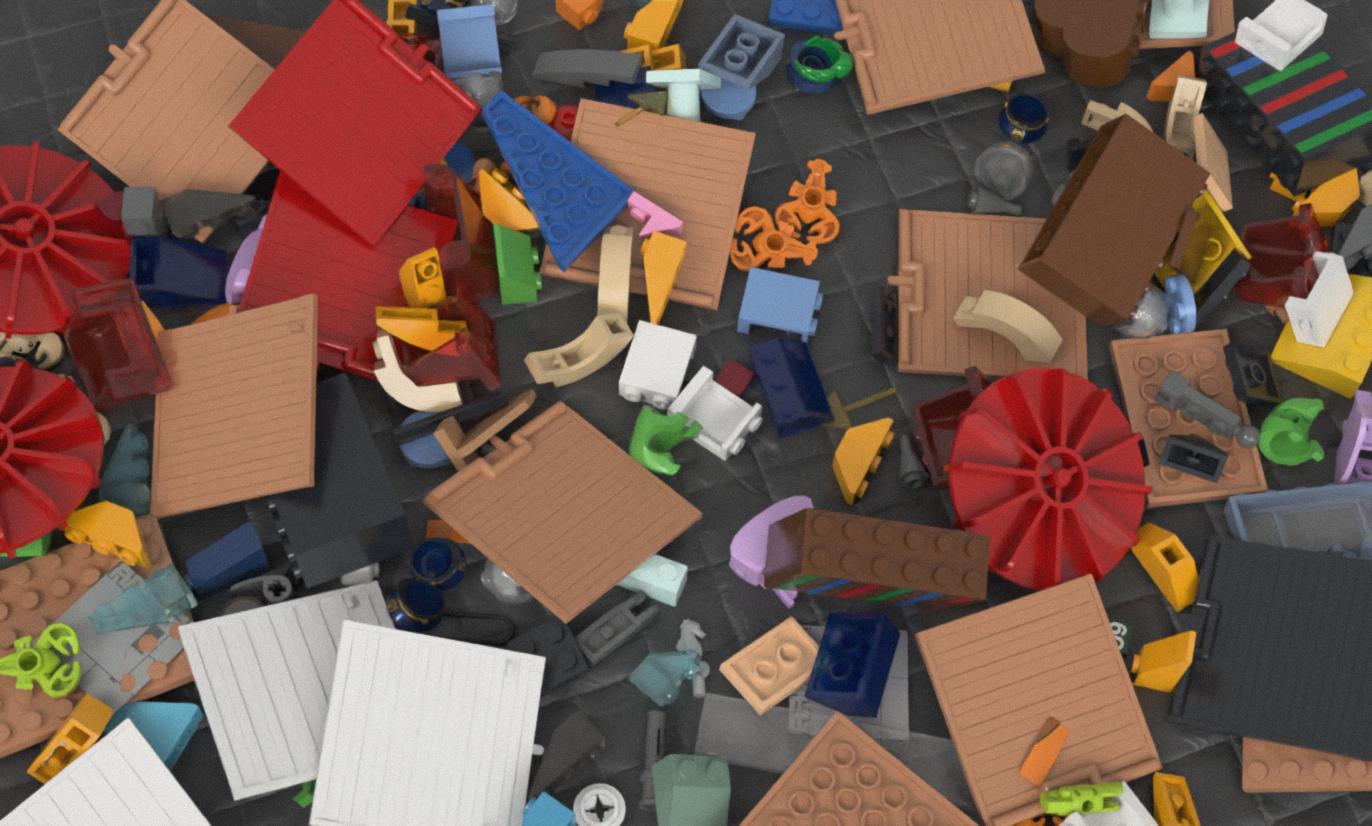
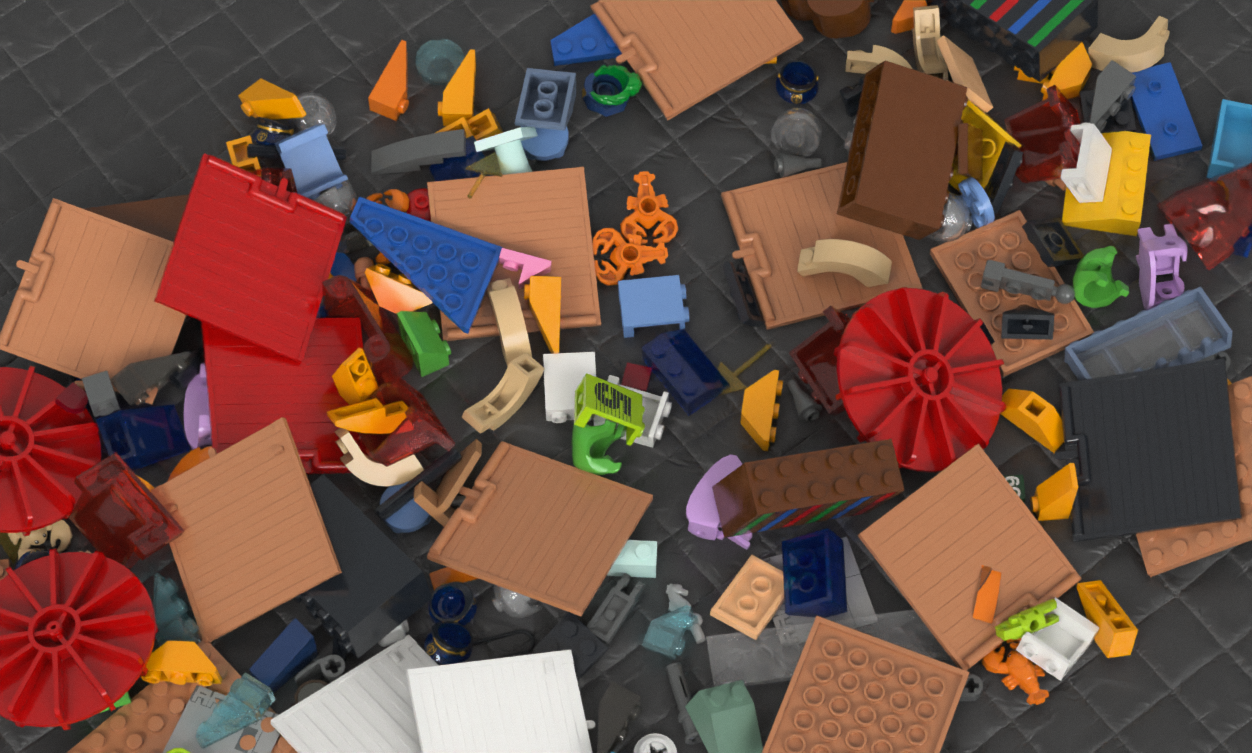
camera: 15 degrees left, 0 degrees up
none -> lime panel [574,373,645,446]

